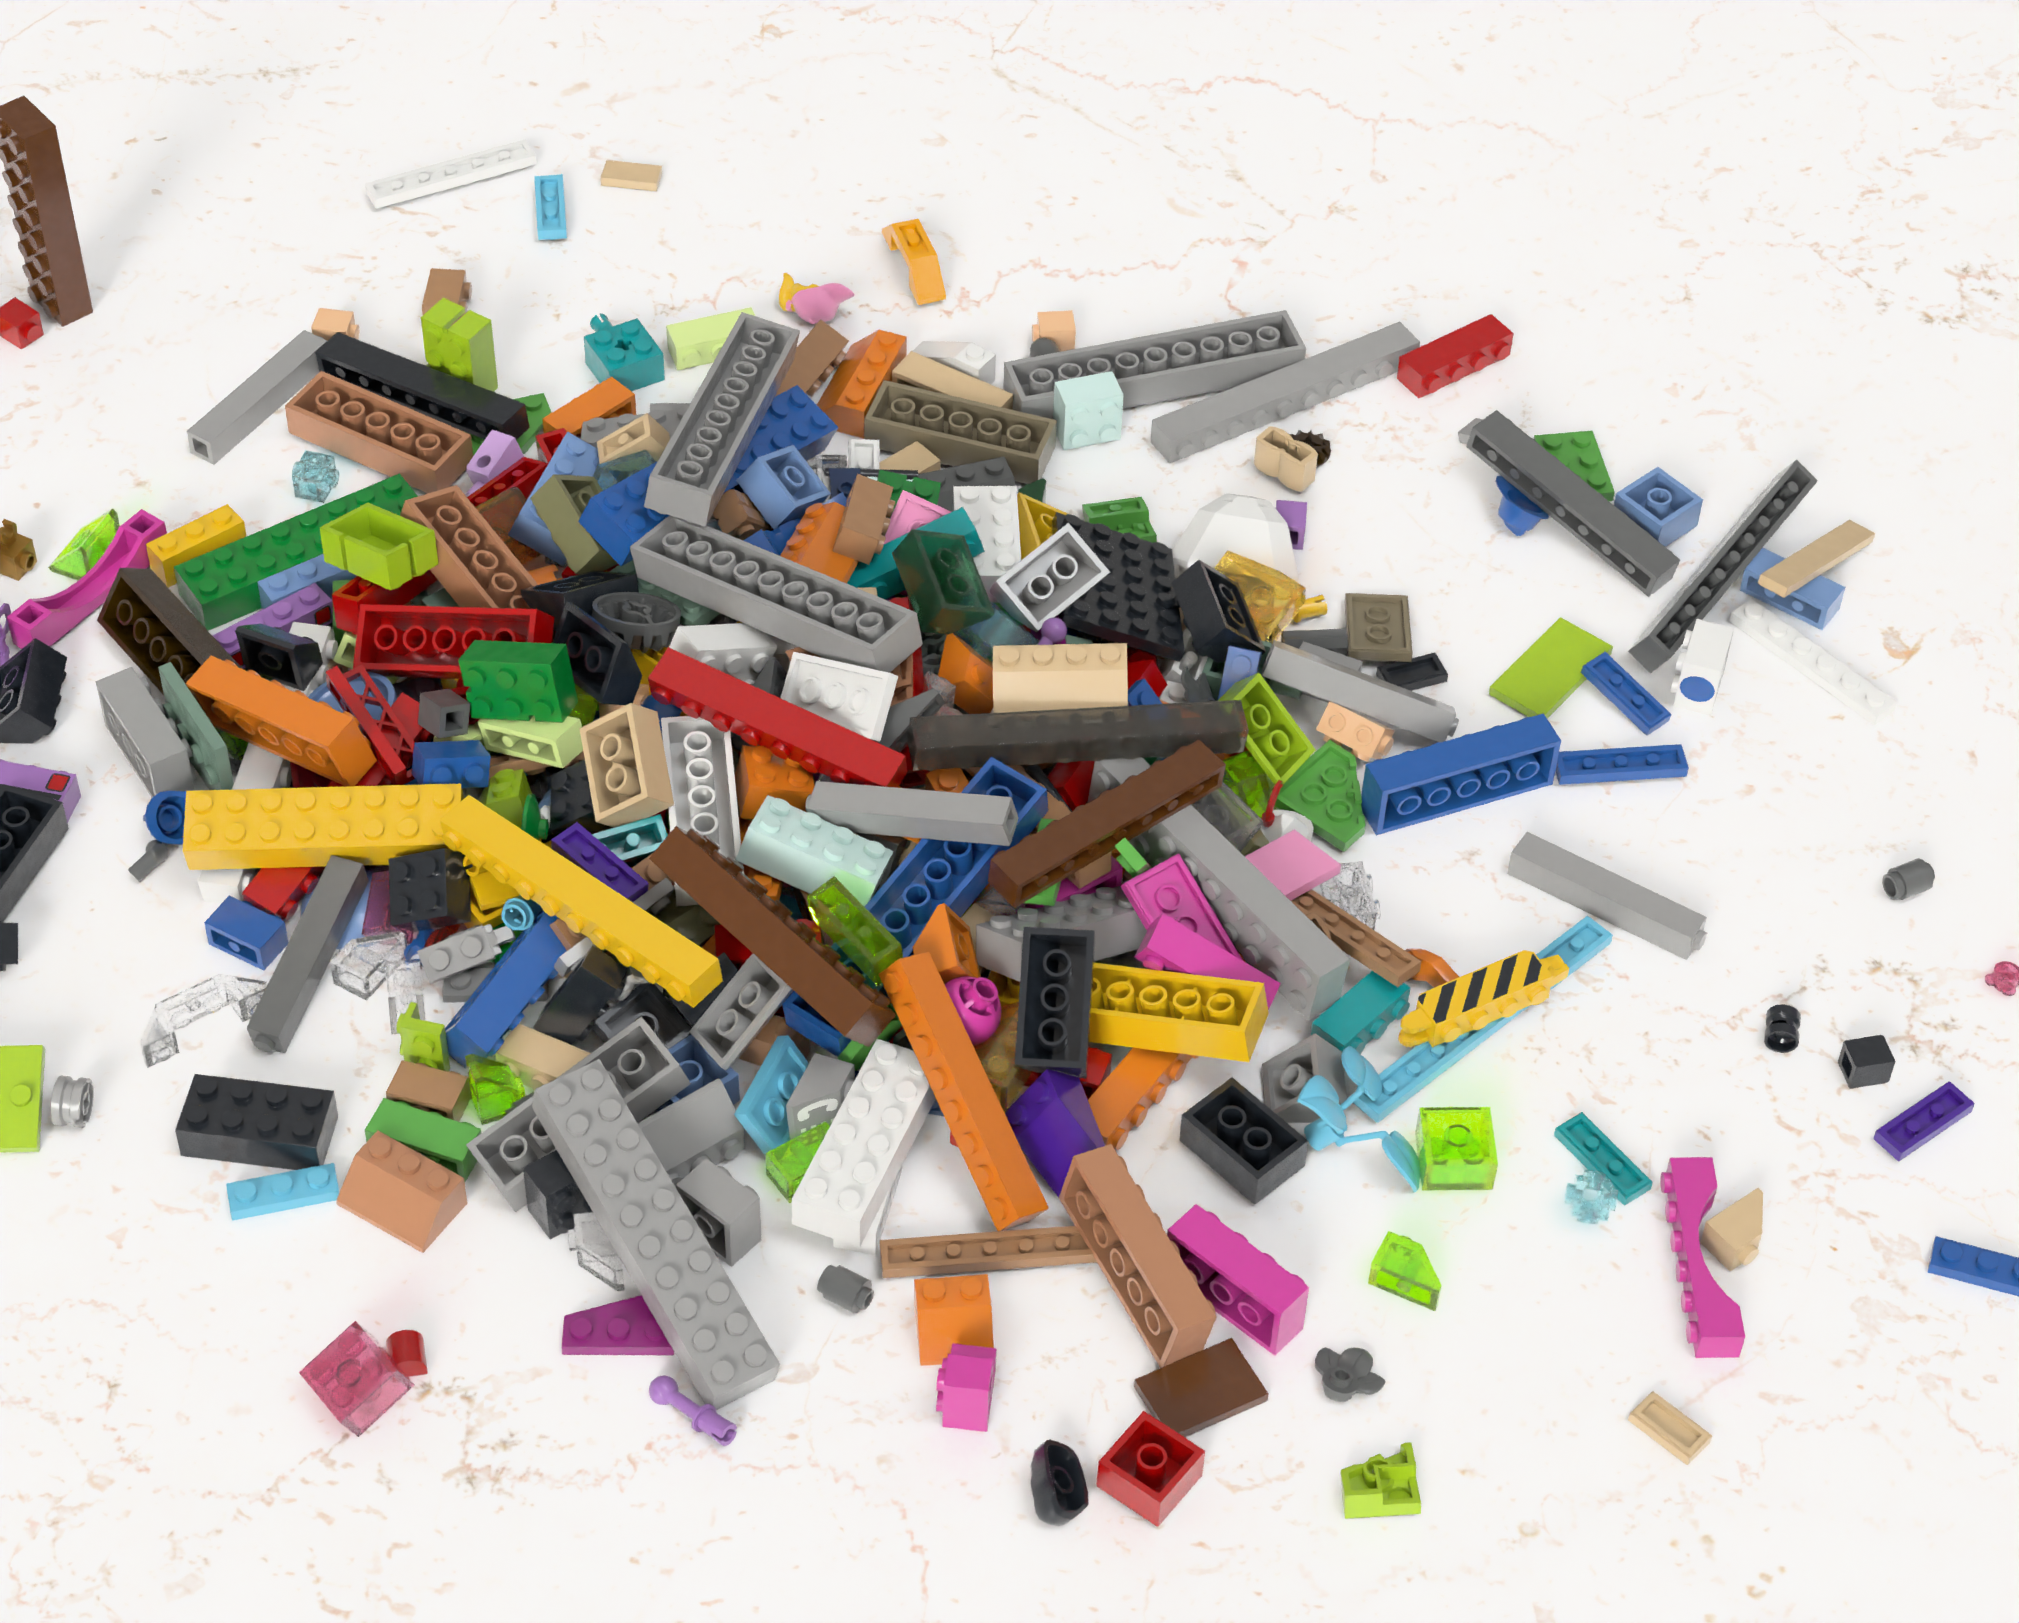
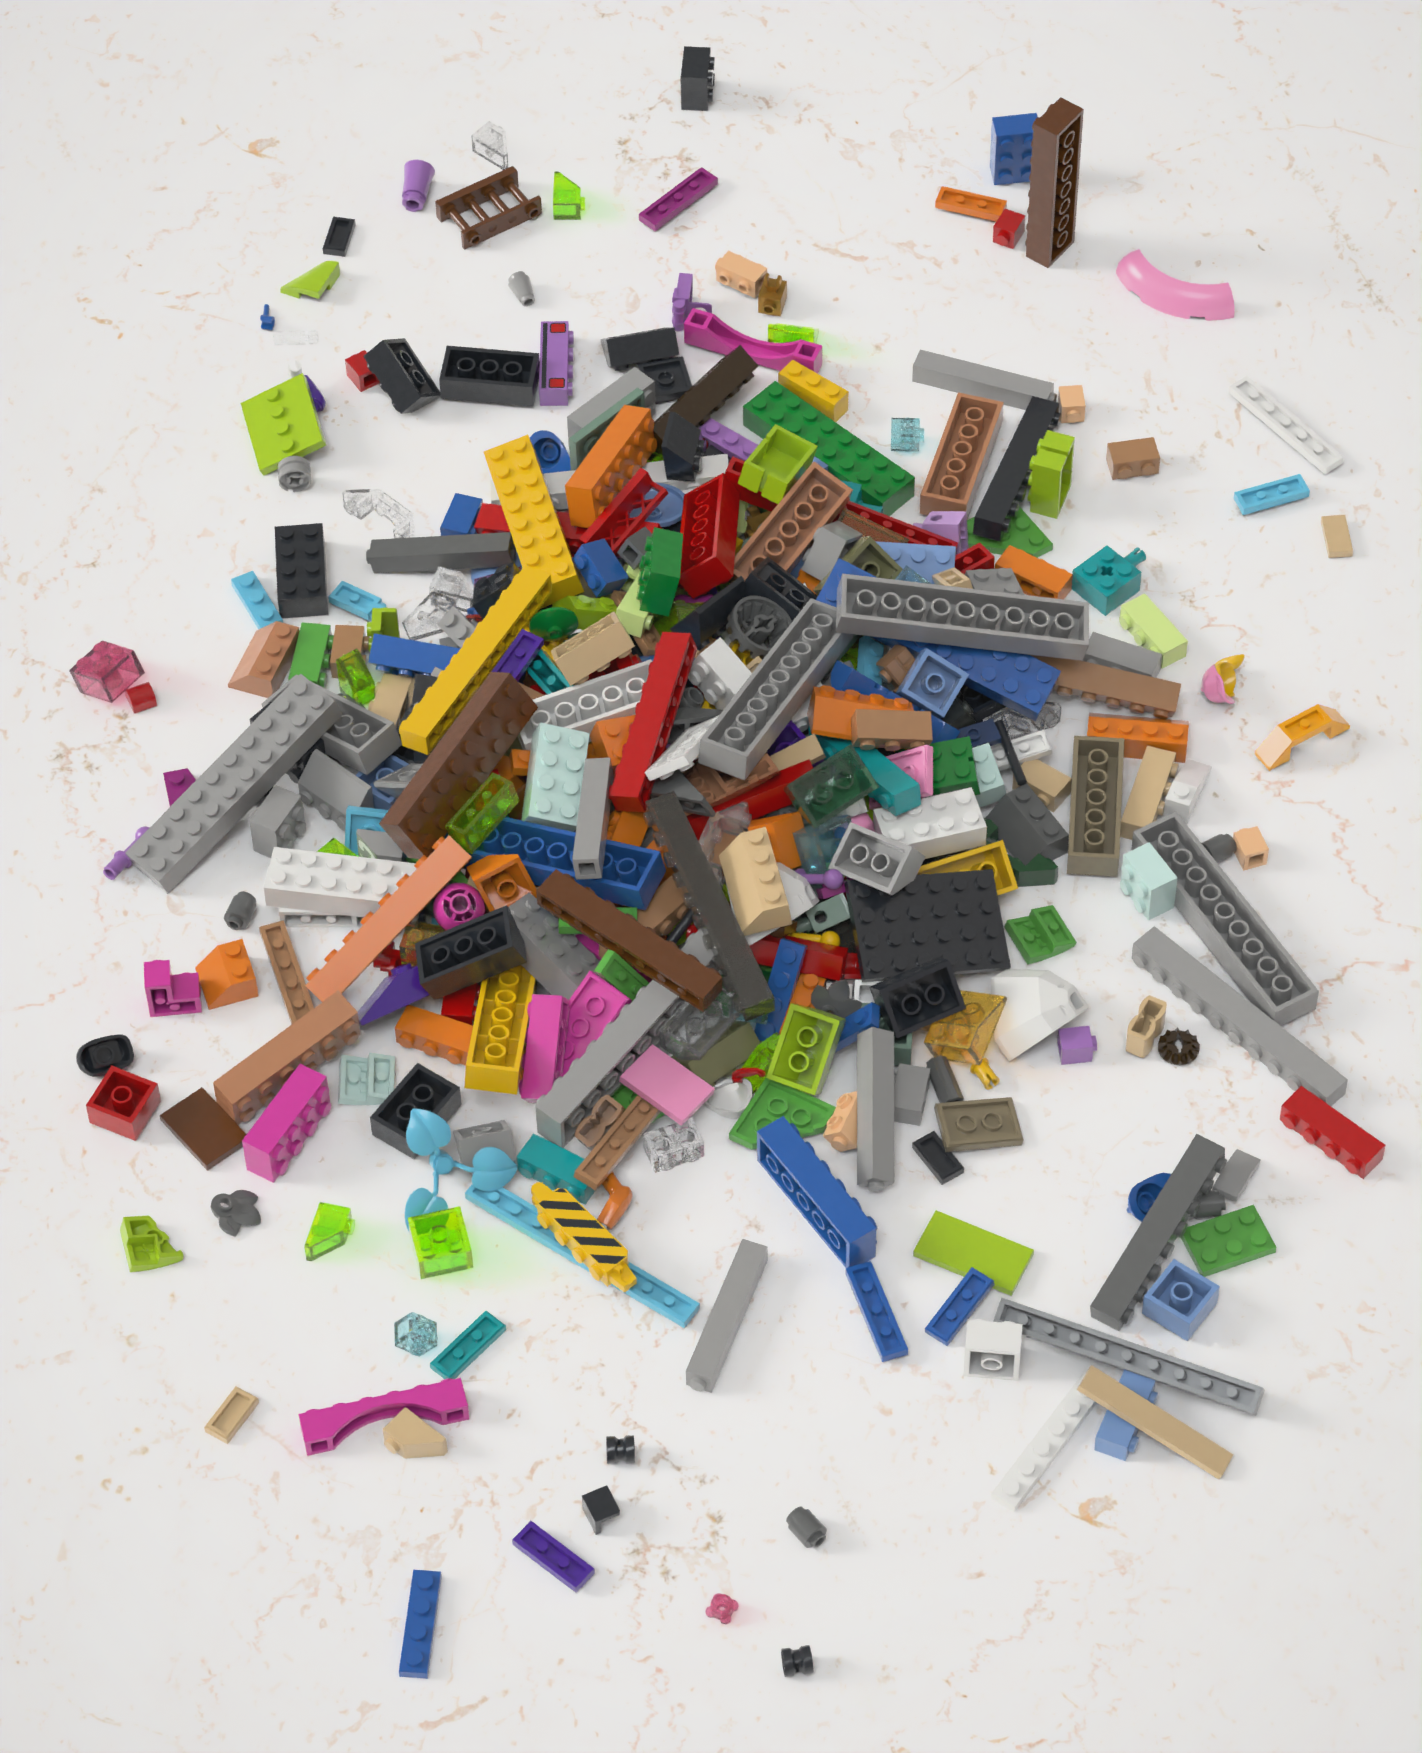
camera: 80 degrees right, 5 degrees up
none -> medium azure hinge [328,581,387,621]
none -> light aqua slope [338,1052,395,1105]
none -> black plate [637,356,692,403]
none -> light grey brick [801,521,863,581]
none -> bright pink brick [1116,249,1235,321]

